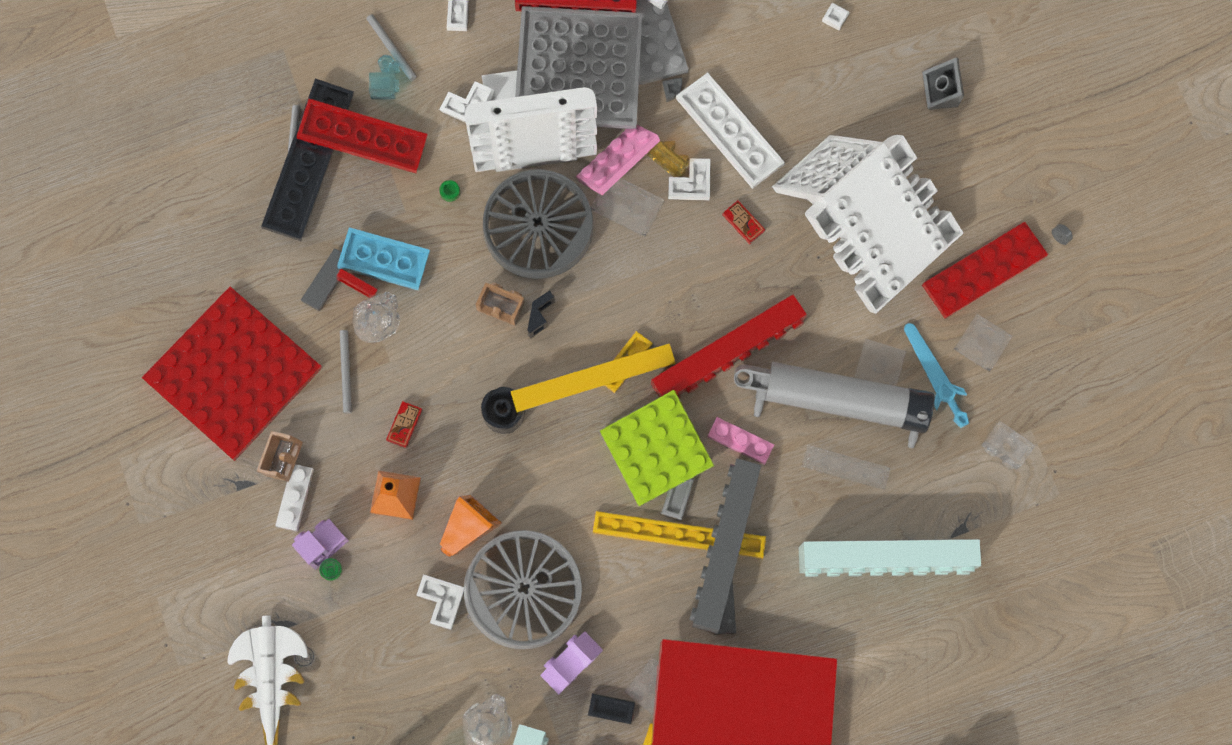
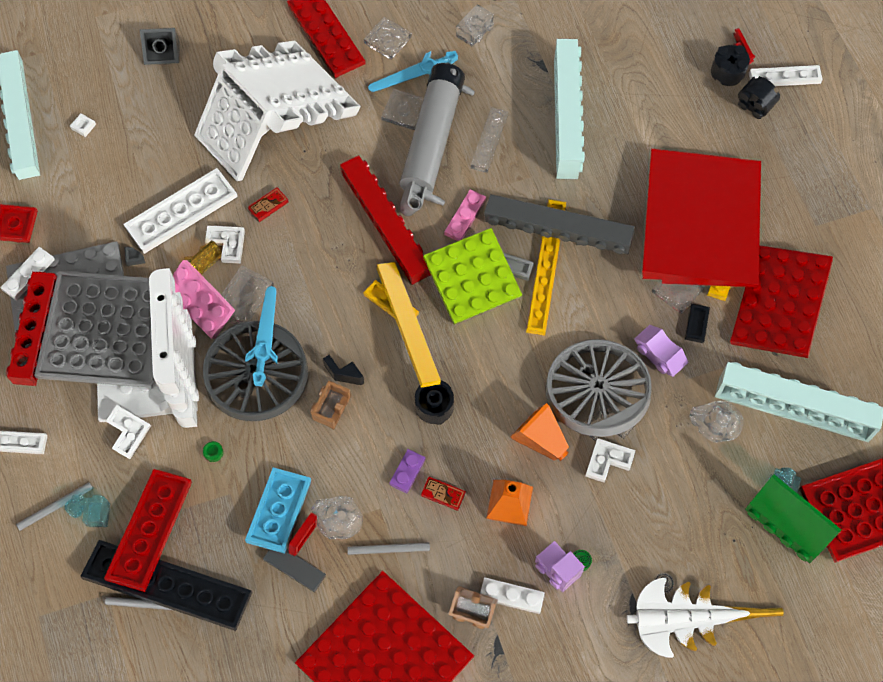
camera: 85 degrees left, 10 degrees down
none -> medium azure sword [245,286,278,386]
none -> medium lavender plate [389,449,426,494]

